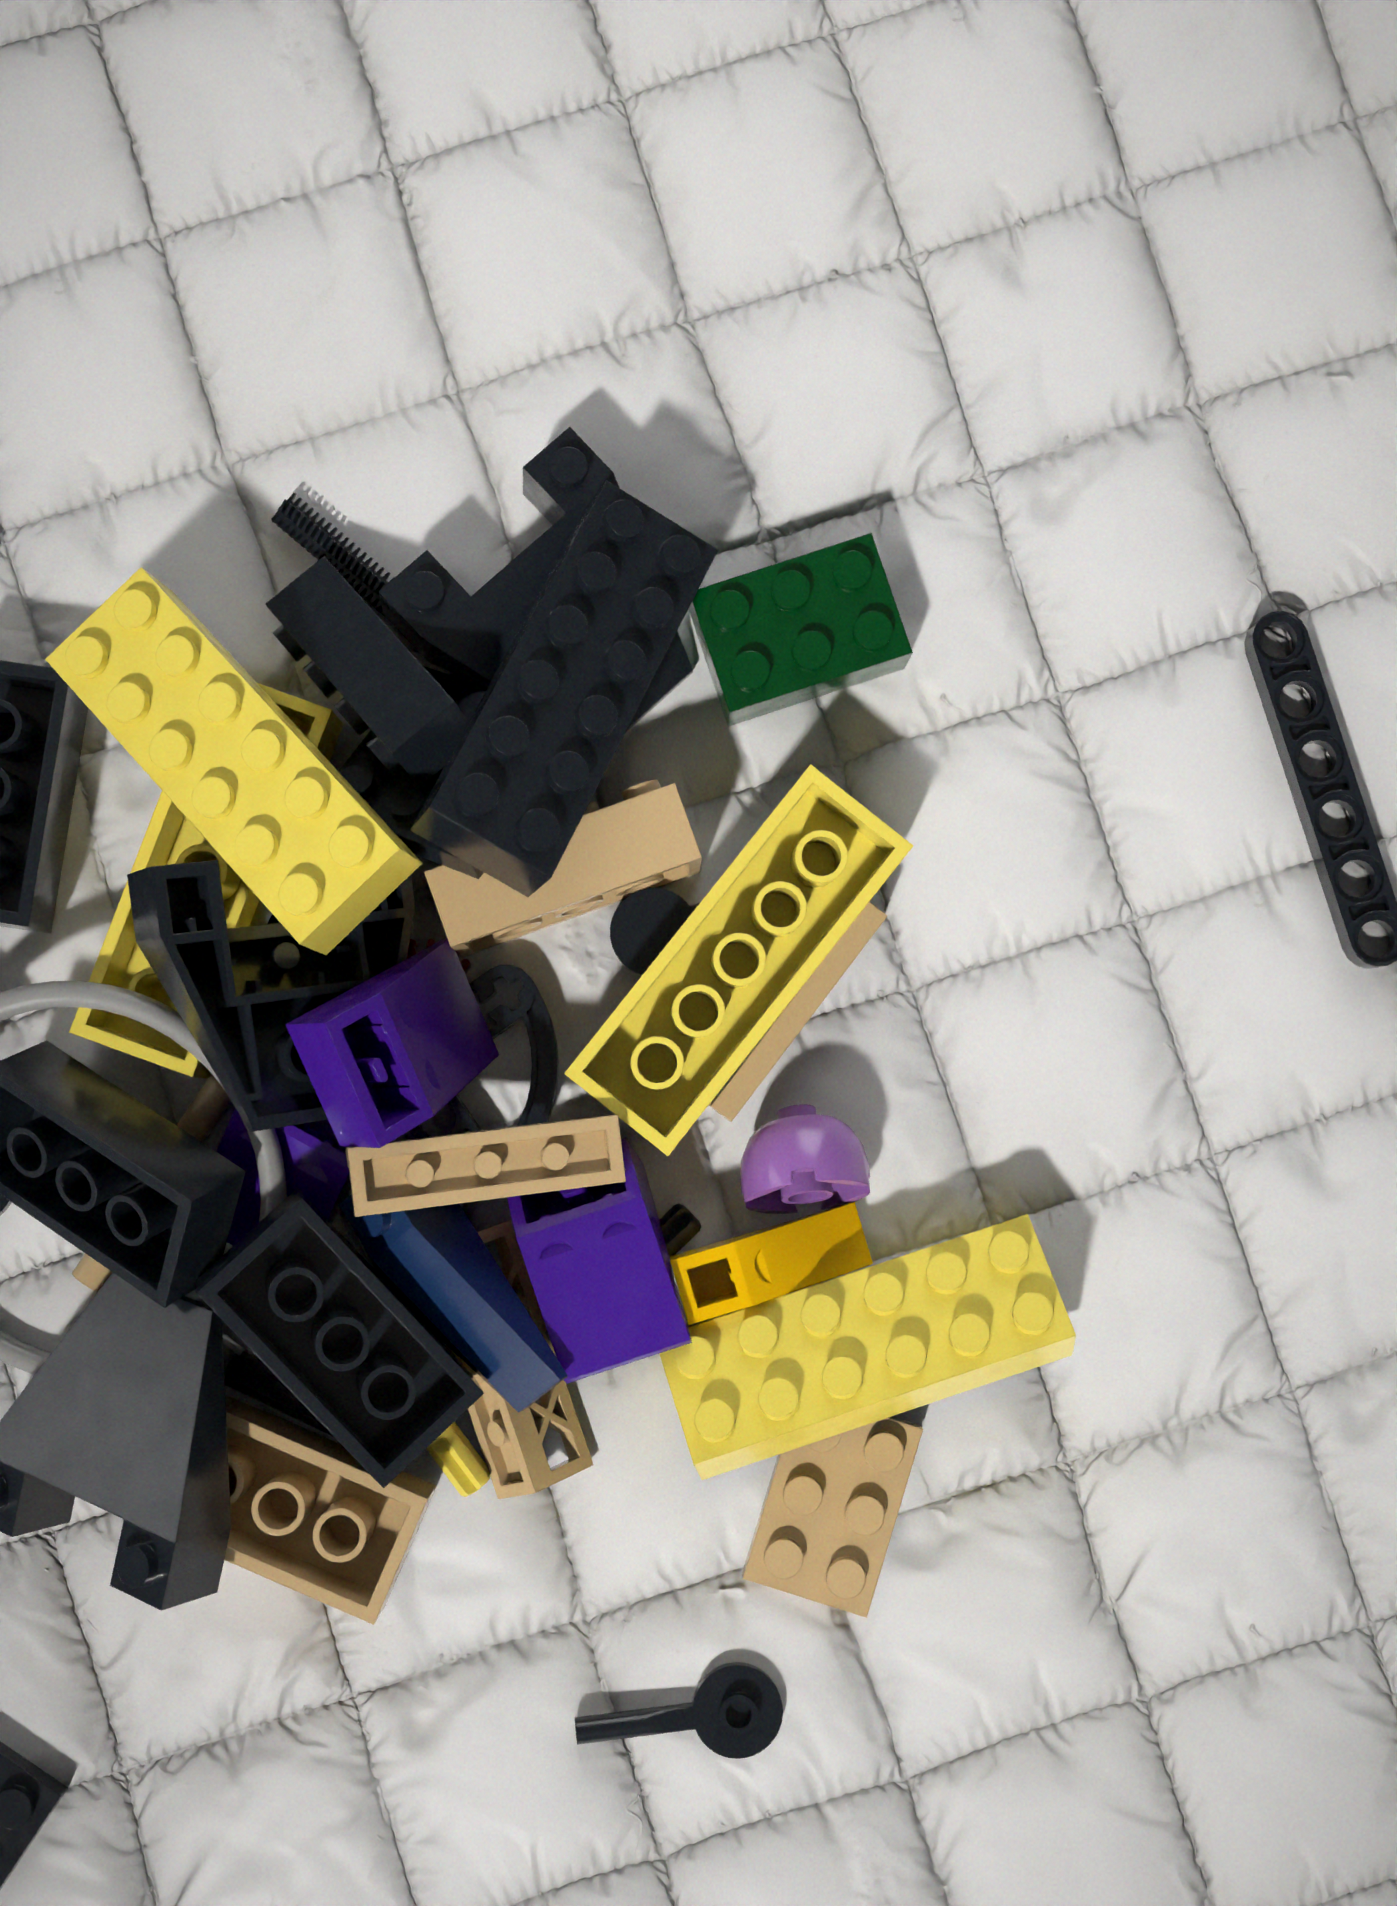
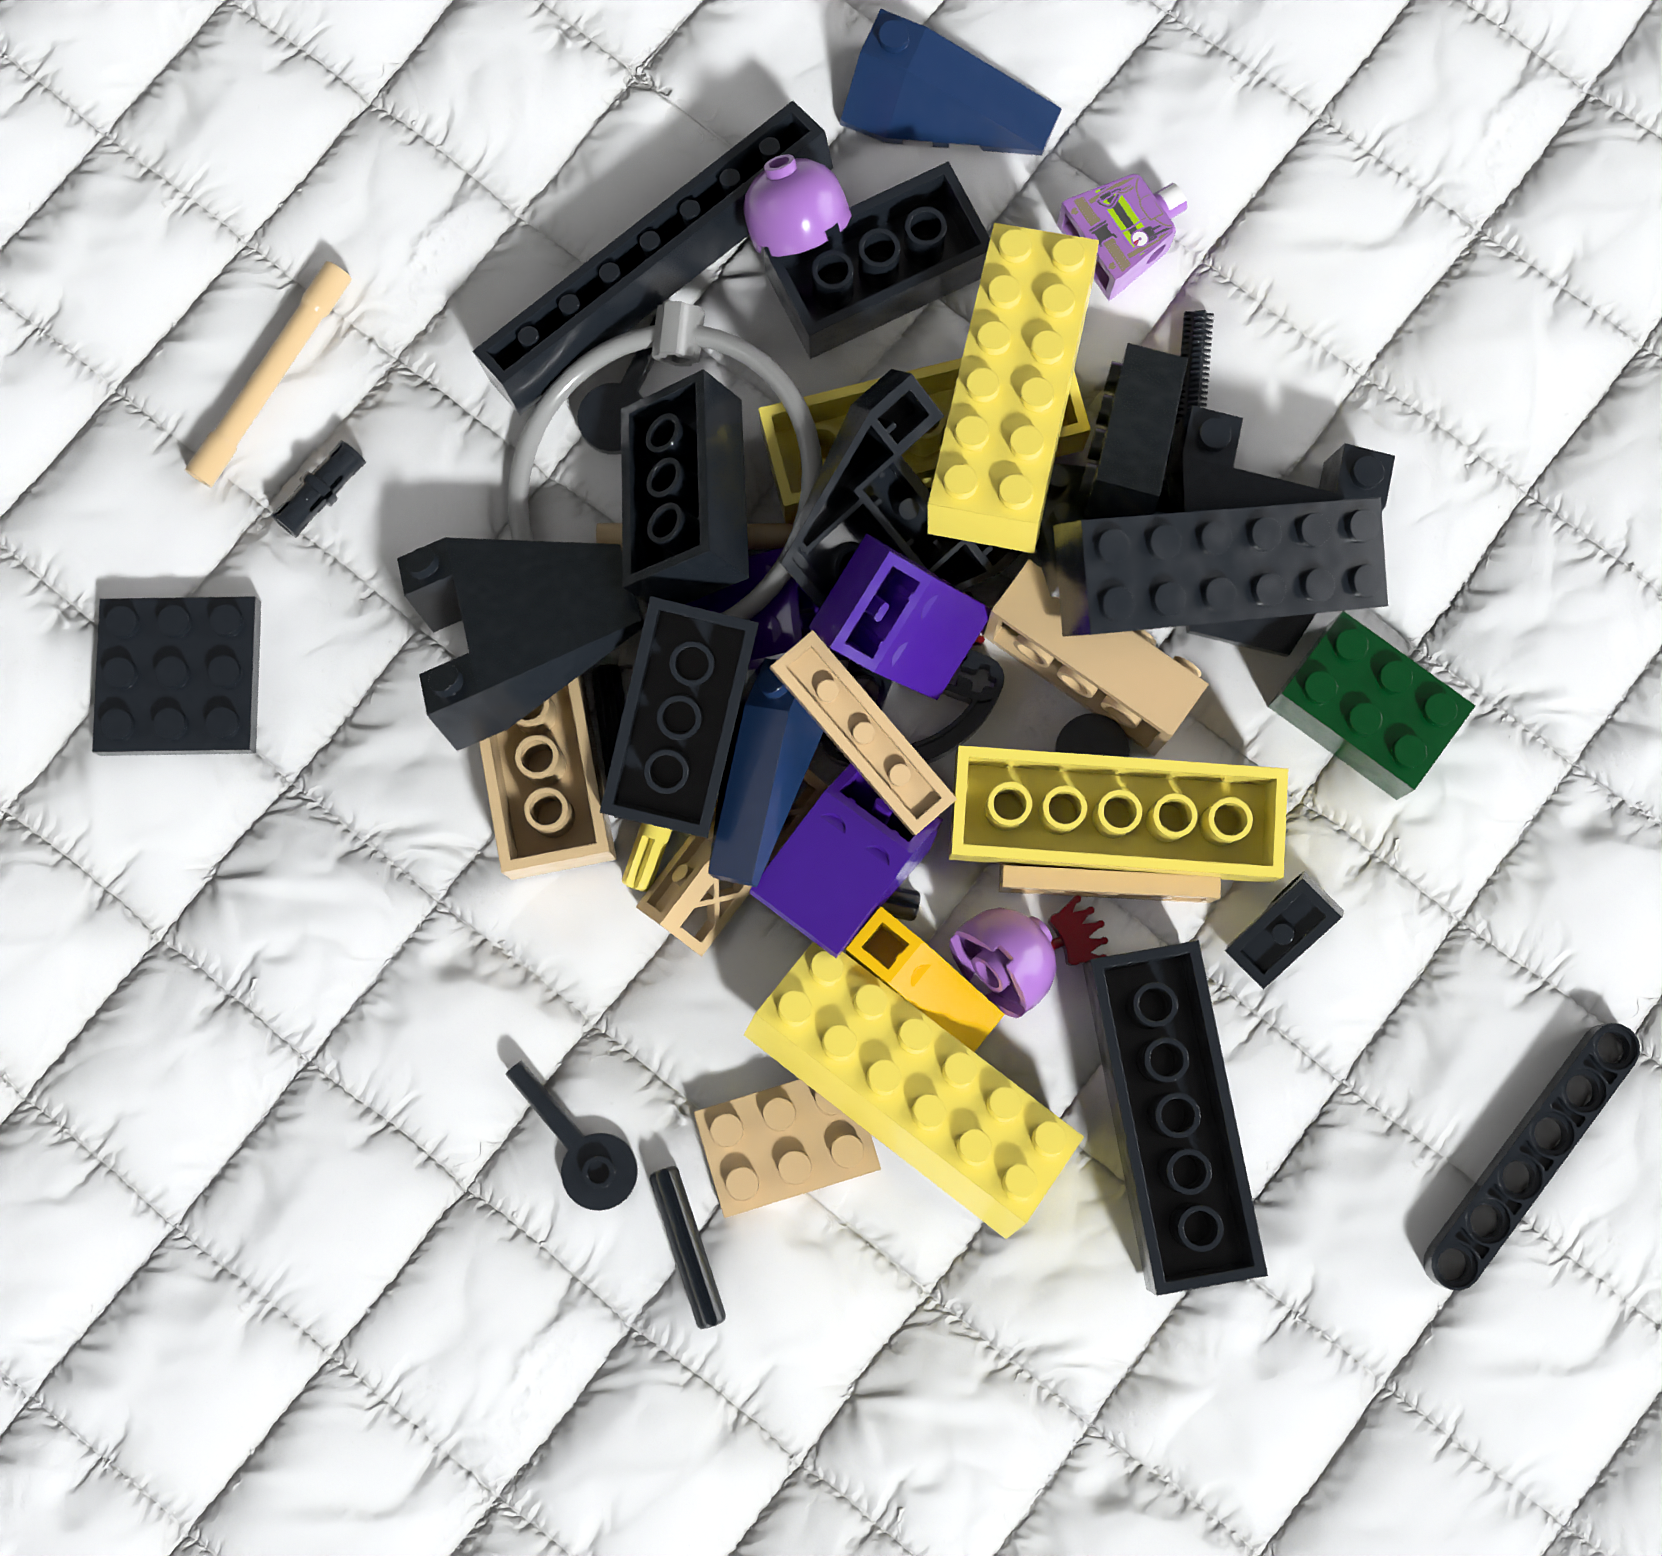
camera: 65 degrees right, 5 degrees down
none -> black axle [649,1166,726,1329]
none -> dark red piece [1047,895,1108,966]
none -> medium lavender torso [1057,174,1187,301]
none -> black brick [1082,940,1268,1296]
none -> black plate [1225,871,1344,989]

